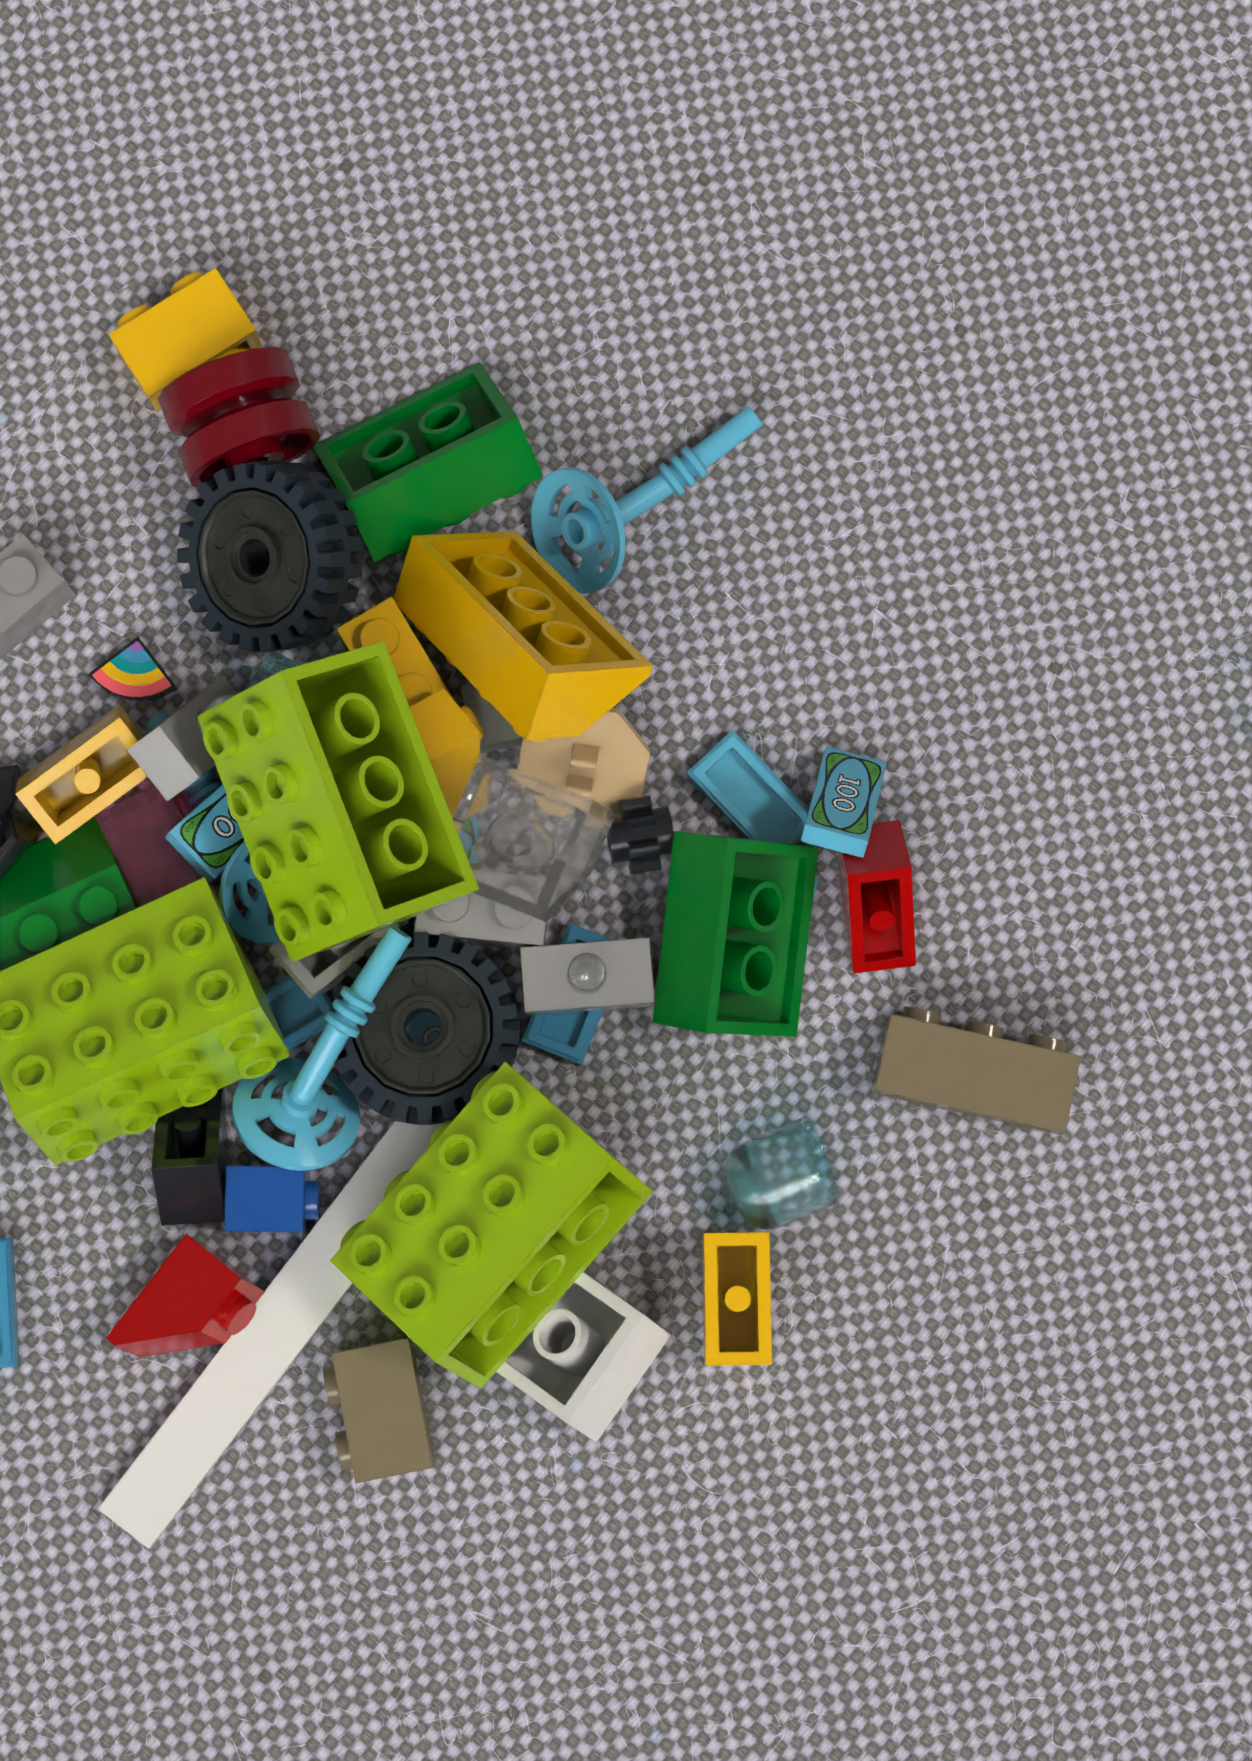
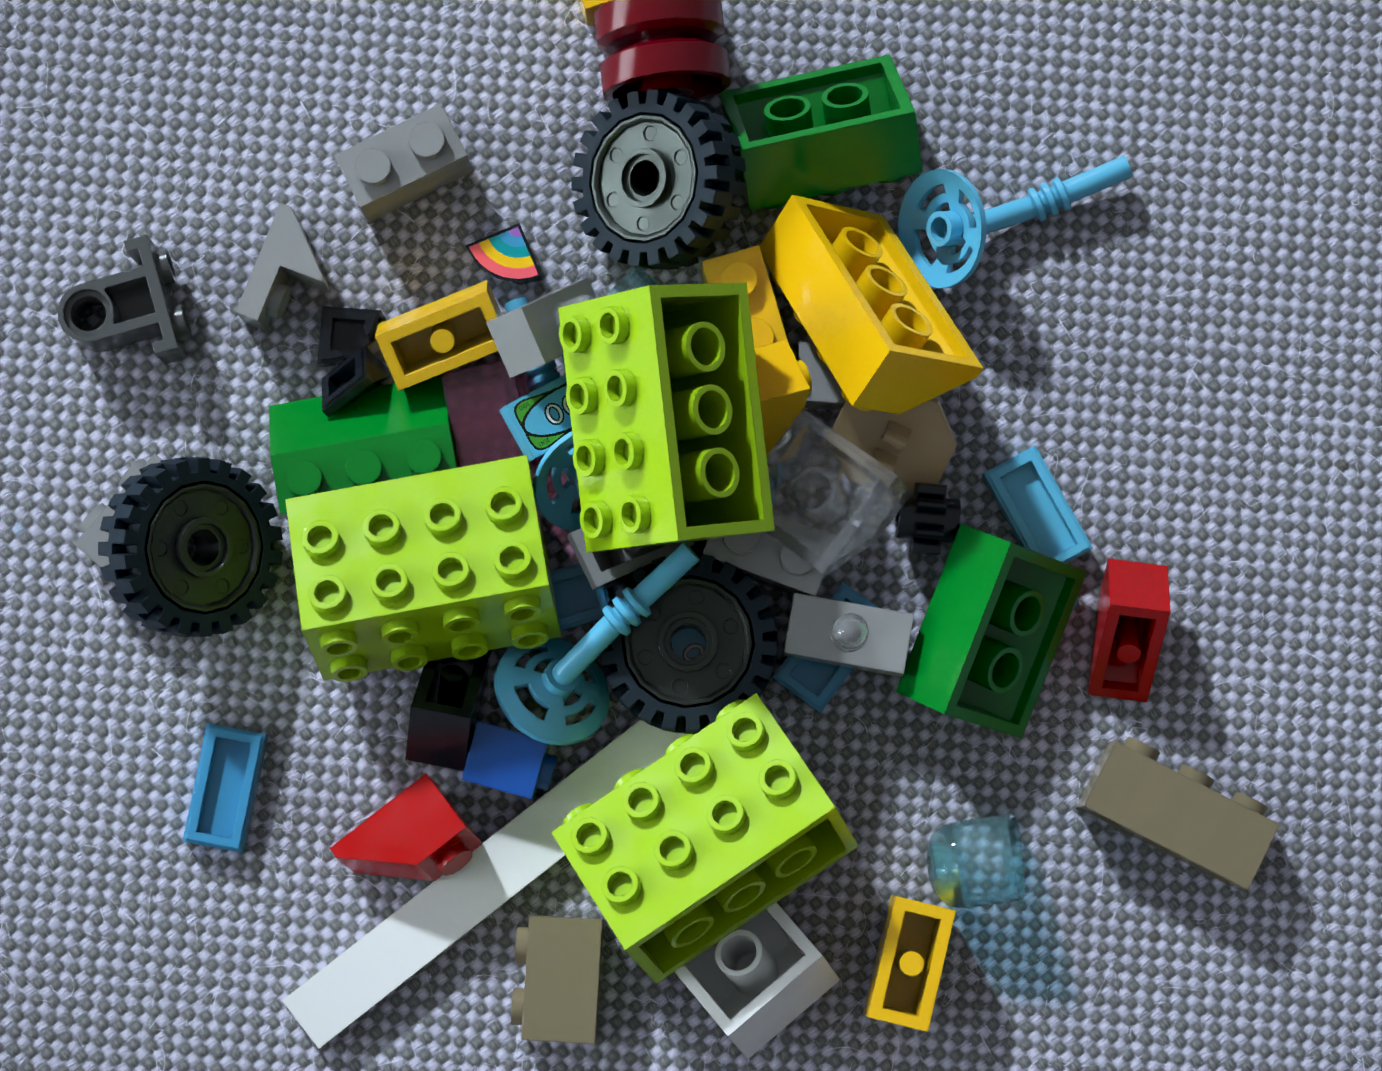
camera: 15 degrees right, 0 degrees up
medium azure tile [801,746,887,858] -> none

